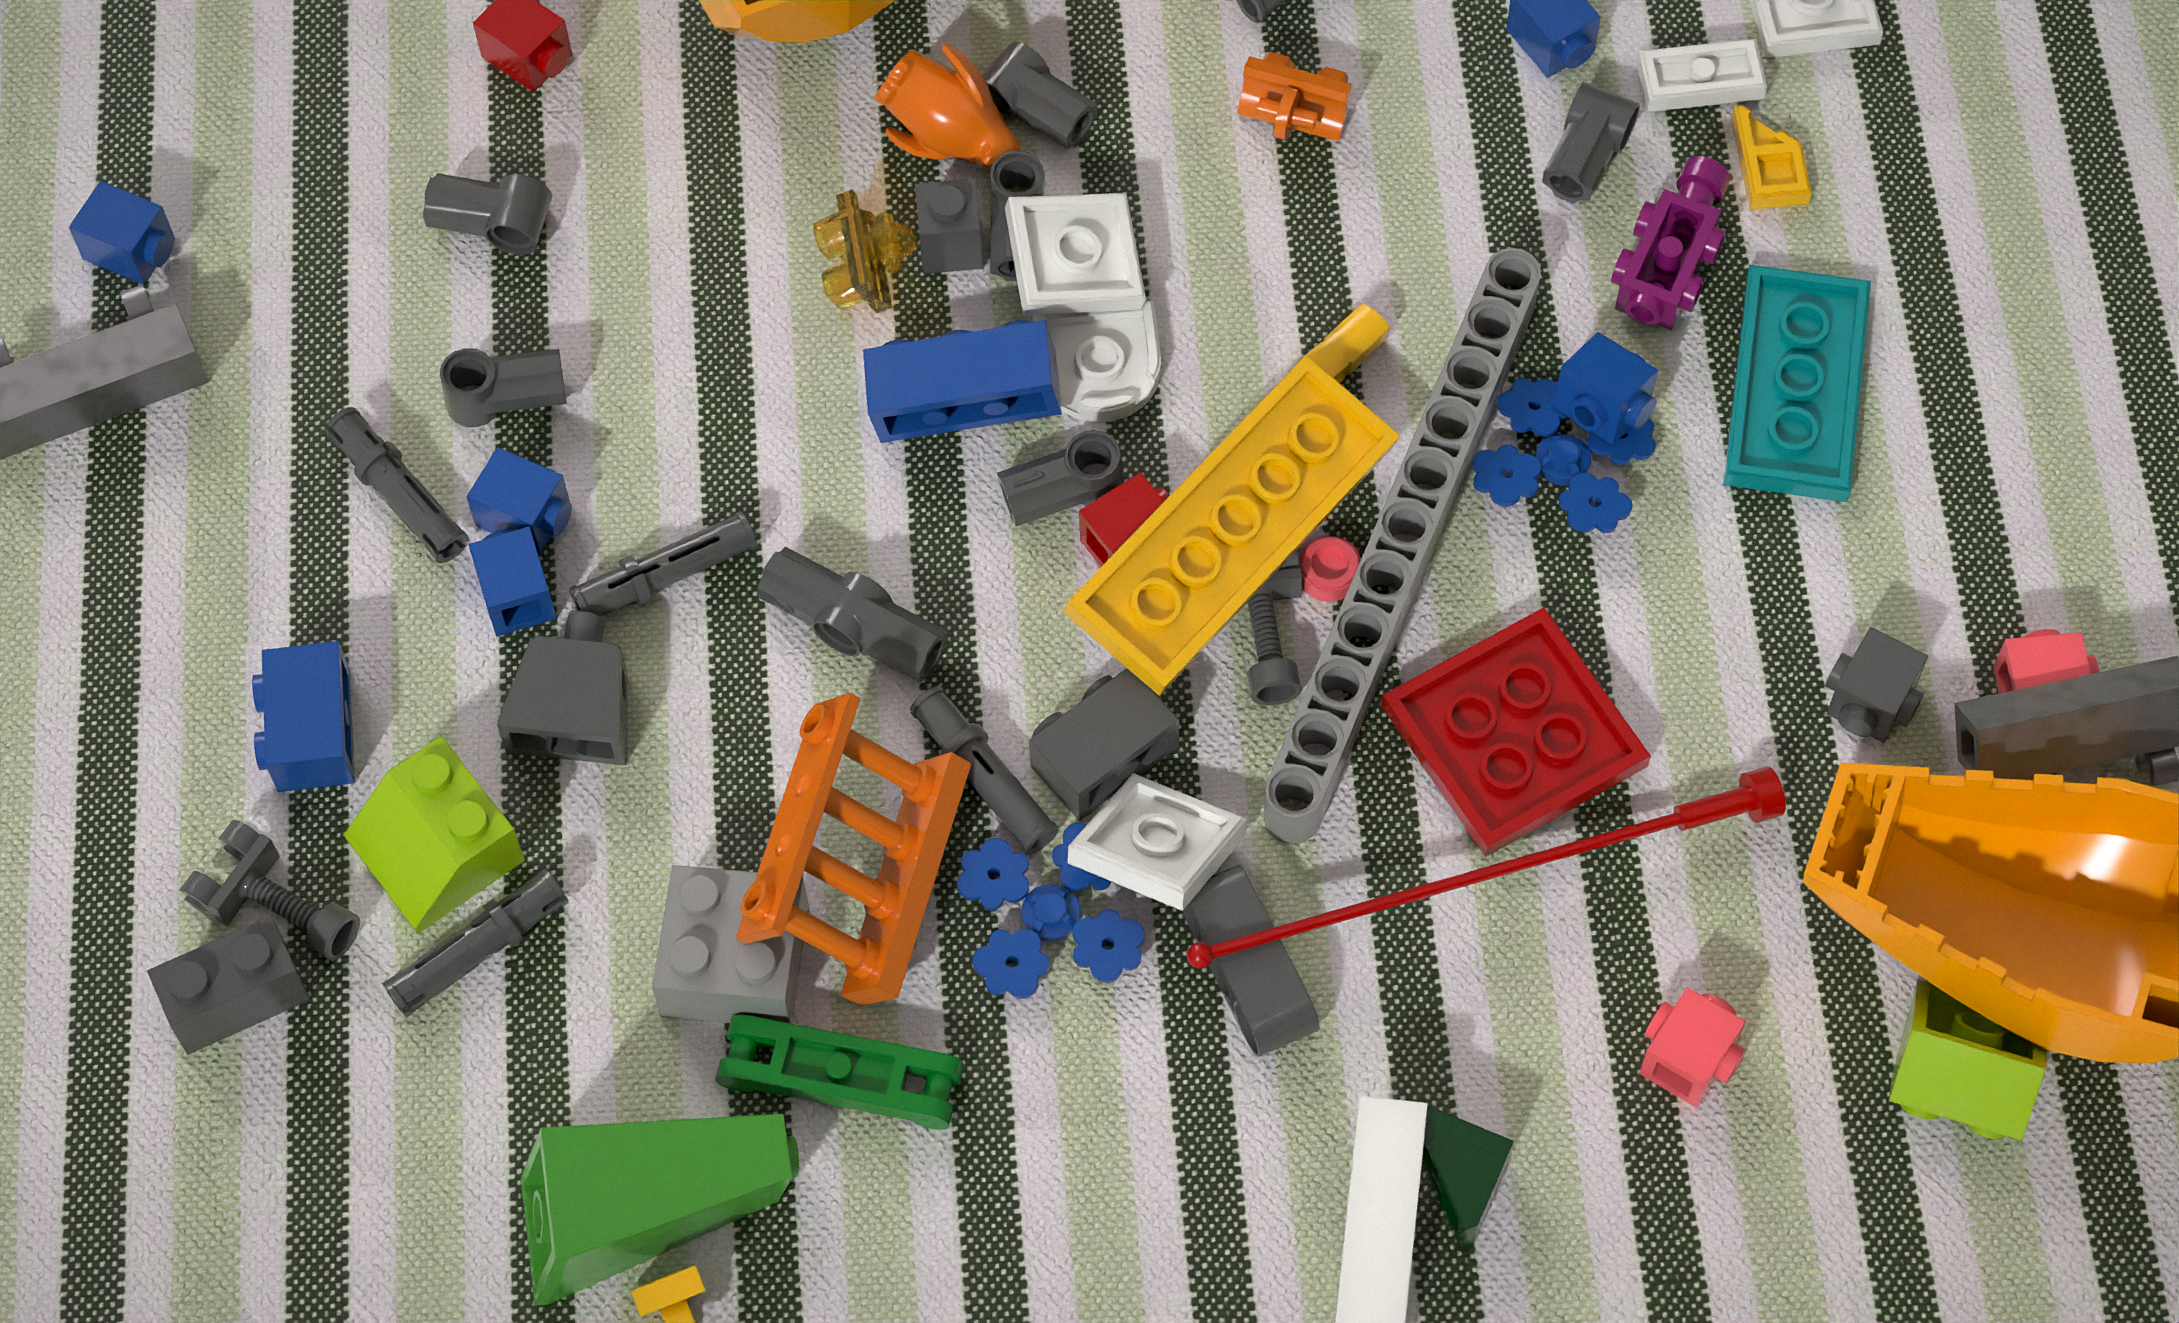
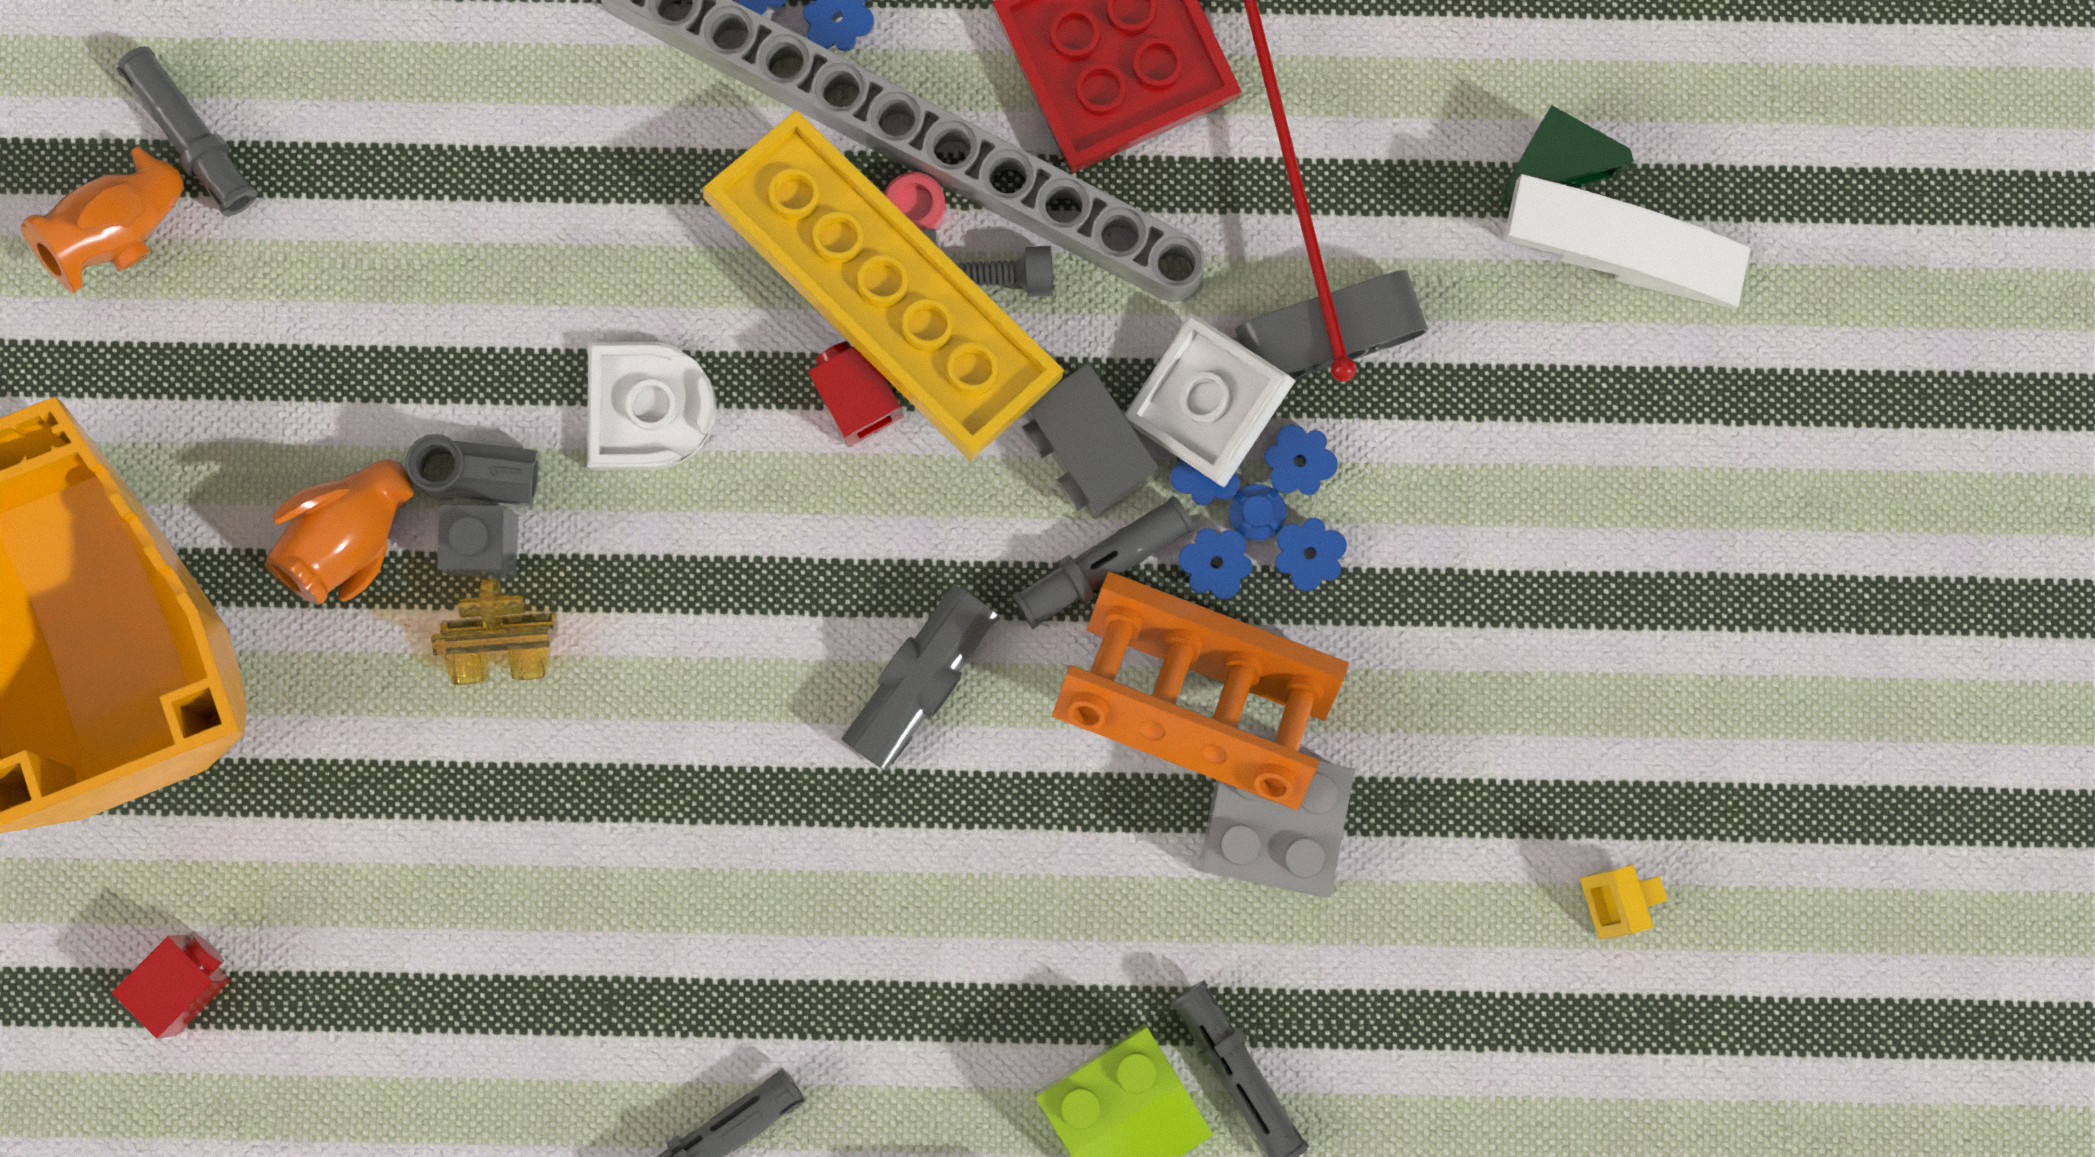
camera: 85 degrees left, 20 degrees up
dark grey piece [423,173,552,255] -> none
dark grey piece [440,348,567,427] -> none
blue brick [466,447,572,554] -> none
blue brick [468,527,557,637] -> none
dark grey torso [497,611,628,766] -> none
bright green slope [521,1114,799,1306] -> none
dark grey pin [569,511,757,617] -> none
green plate [715,1015,964,1130] -> none
blue brick [863,320,1062,443] -> none
dark grey piece [982,41,1098,149] -> none
dark grey piece [997,430,1124,526] -> none
white tile [1005,193,1146,315] -> none
orange hips [1237,52,1352,142] -> none
yellow bar [1298,303,1390,383] -> none

